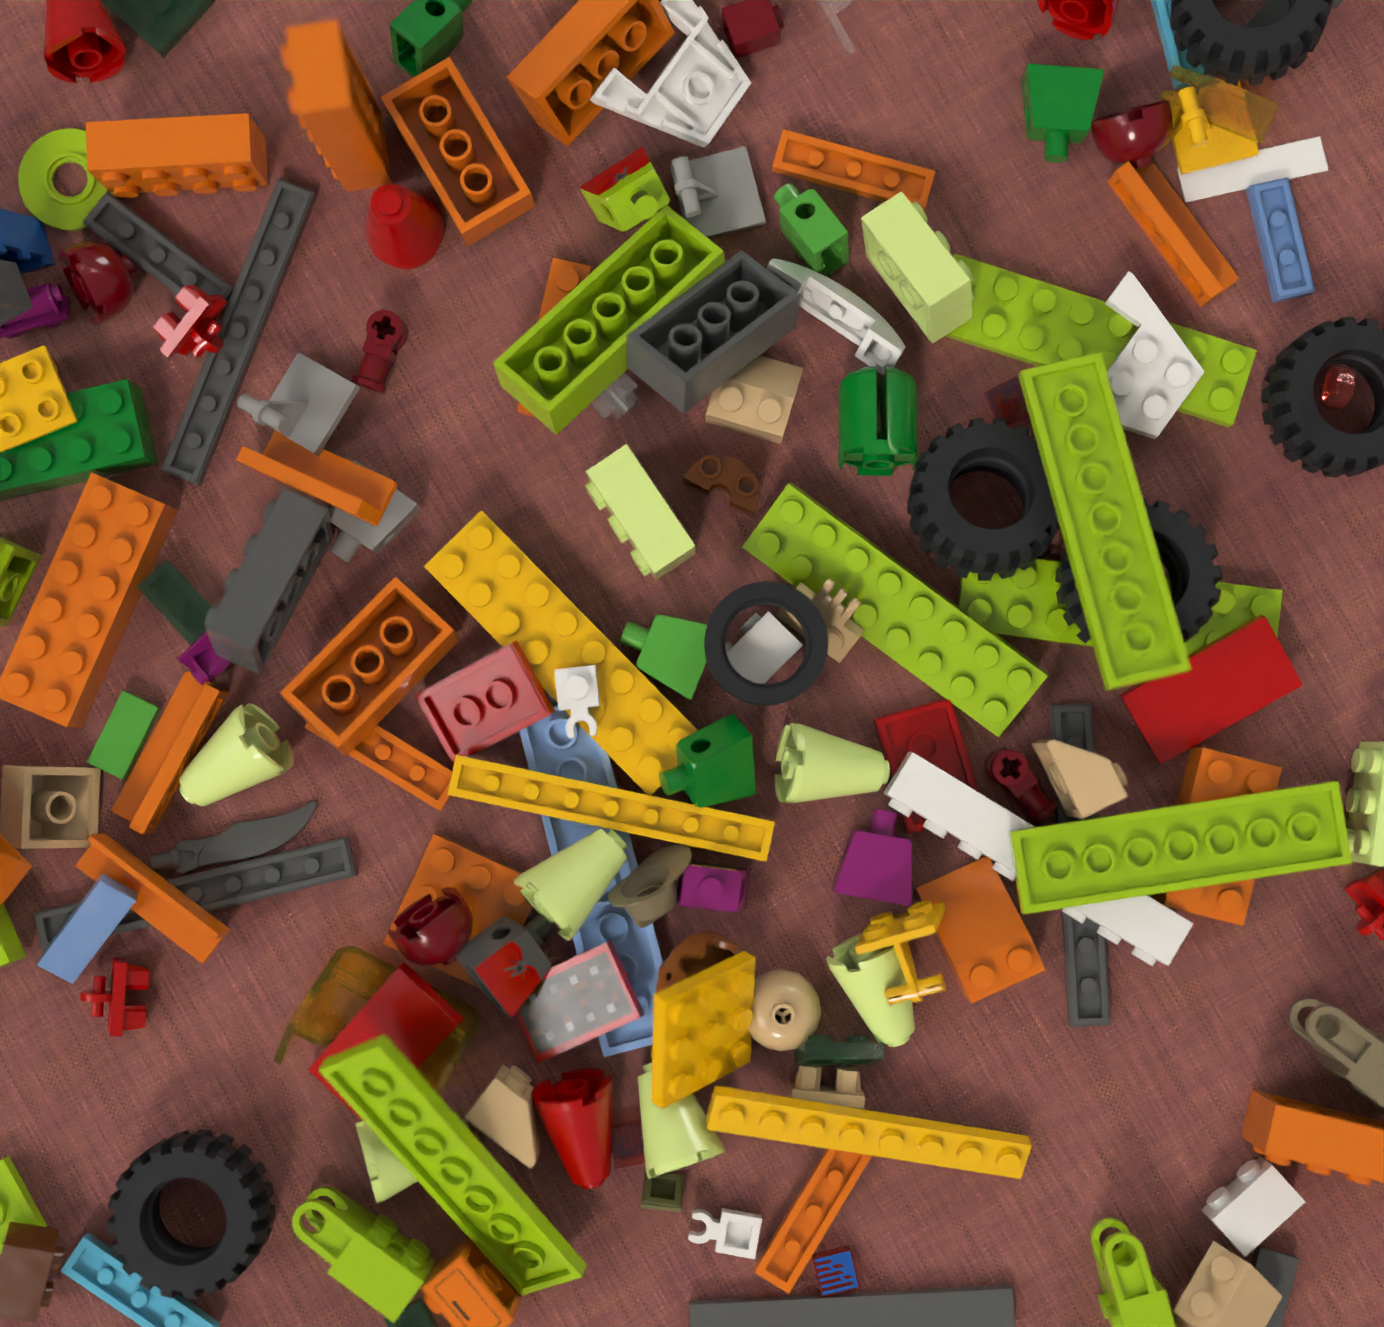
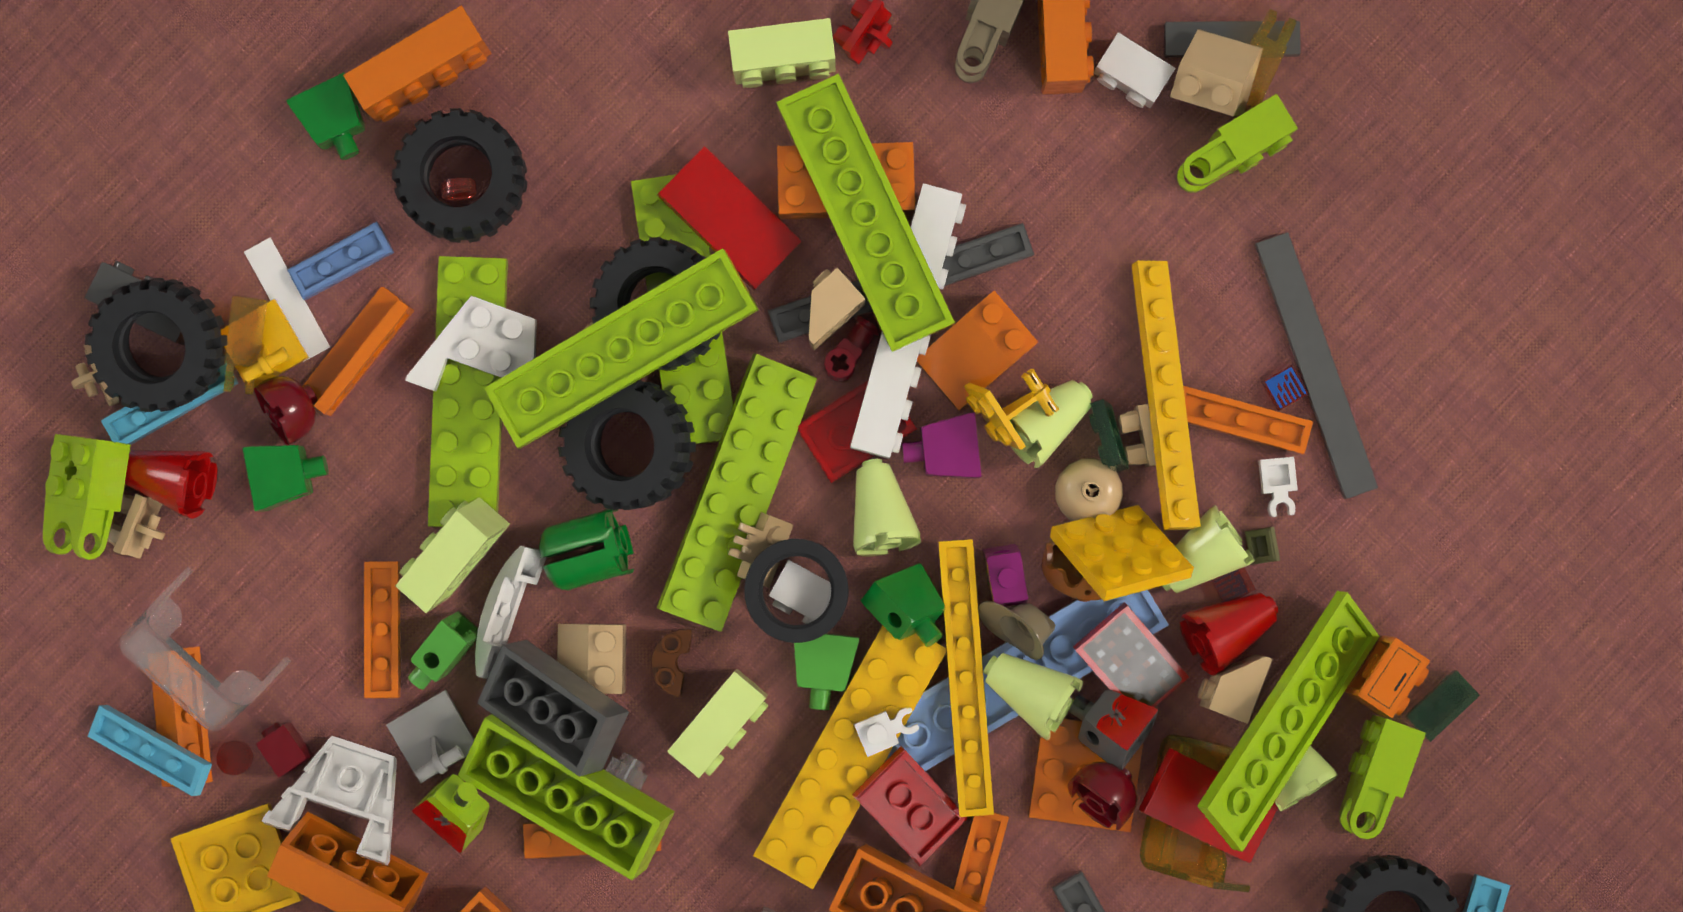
camera: 105 degrees left, 0 degrees up
clear red tile [984,375,1029,426] -> none

